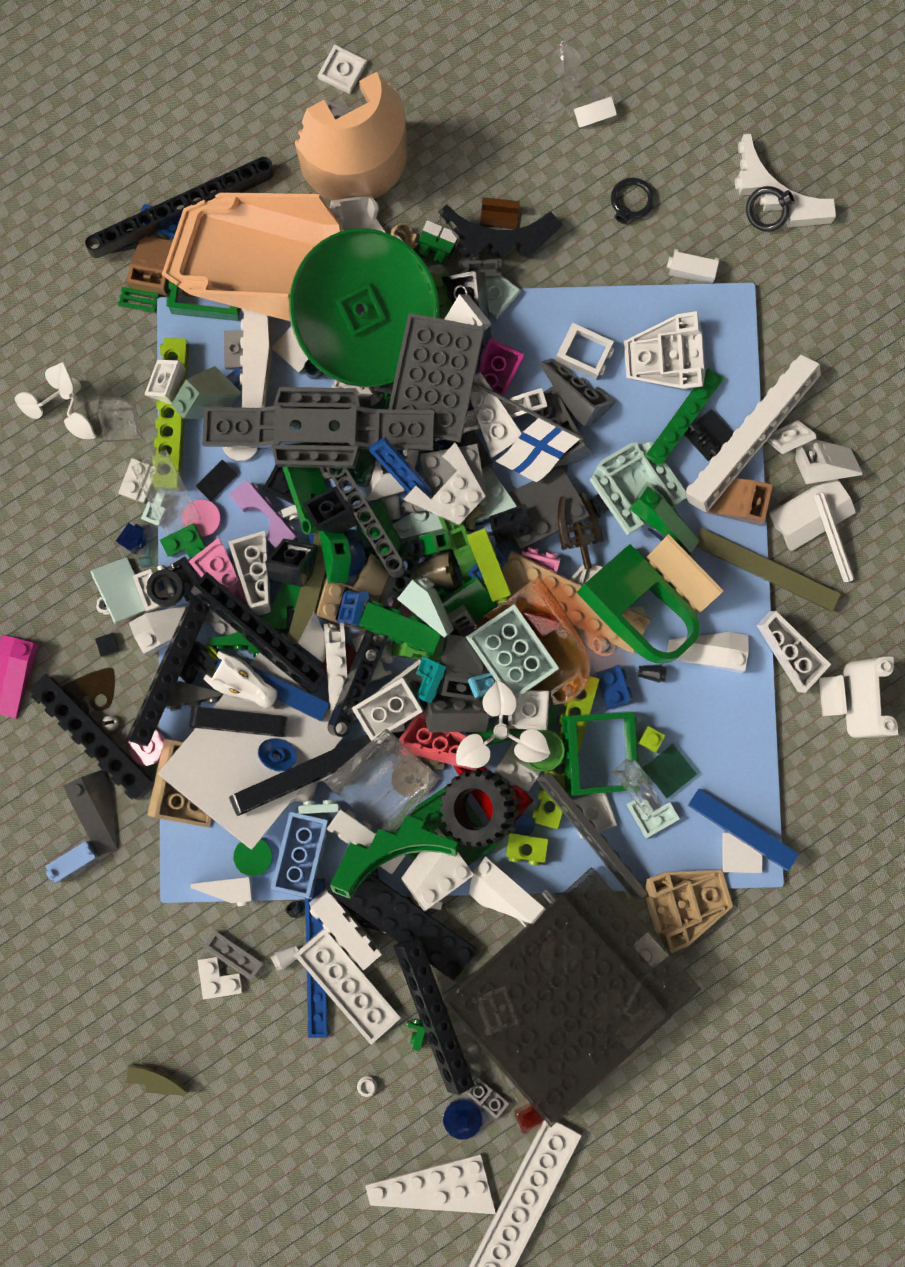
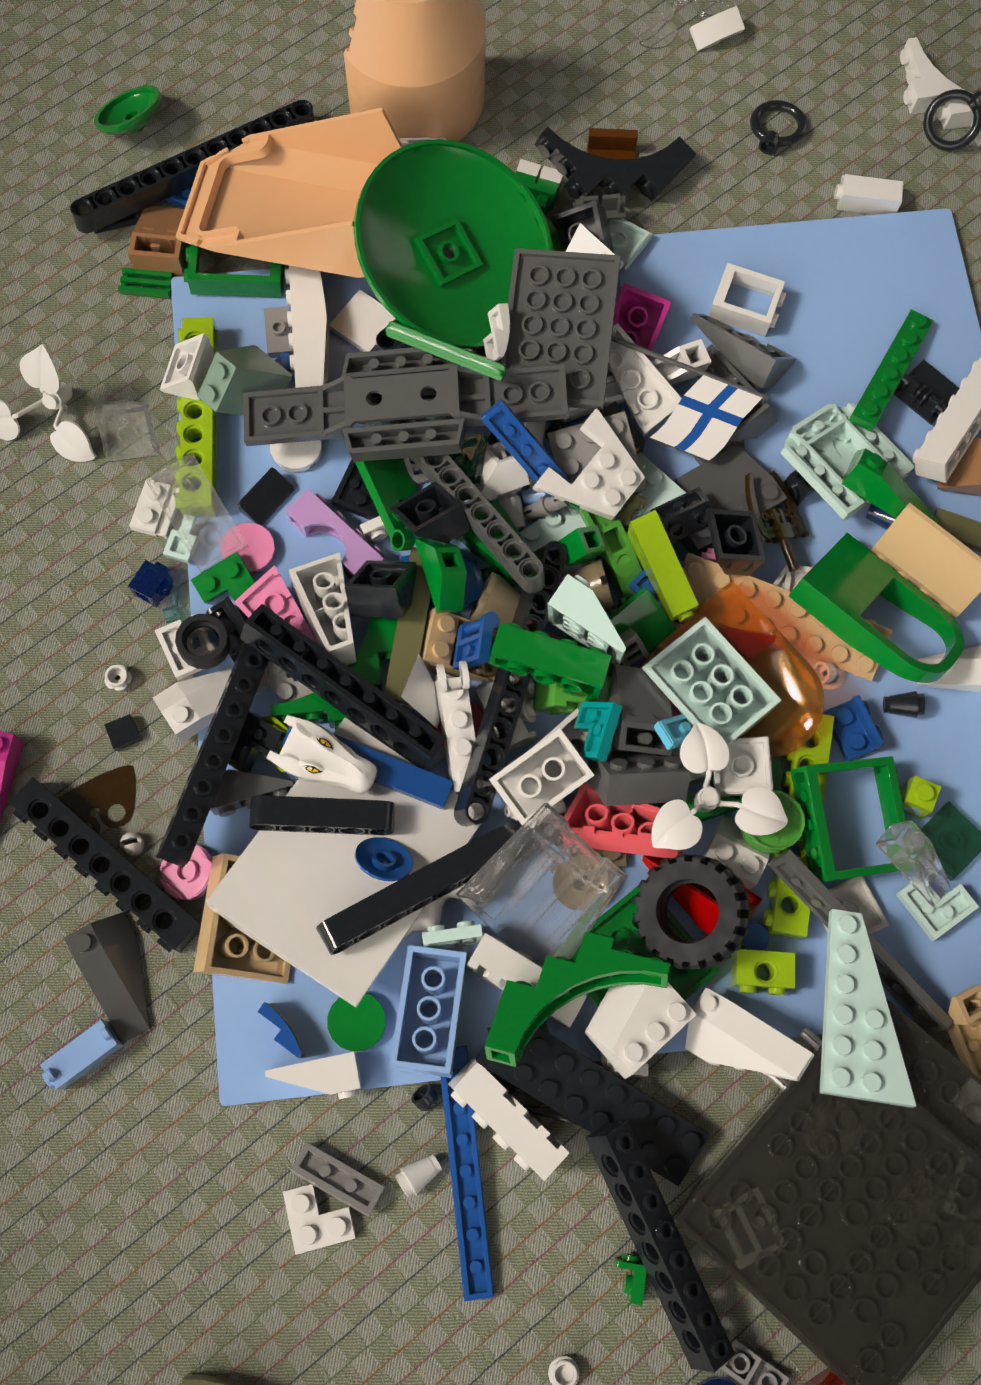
camera: 10 degrees left, 10 degrees down
light aqua tile [91,557,145,623] -> none
white plate [294,928,401,1044] -> none
white wedge [624,311,706,389] -> none
none -> green dish [94,85,162,134]
none -> blue slope [257,1002,304,1058]
none -> axle [385,321,507,381]
none -> white slope [483,303,510,362]
none -> black slope [705,508,766,576]
none -> light aqua wing [820,909,916,1108]

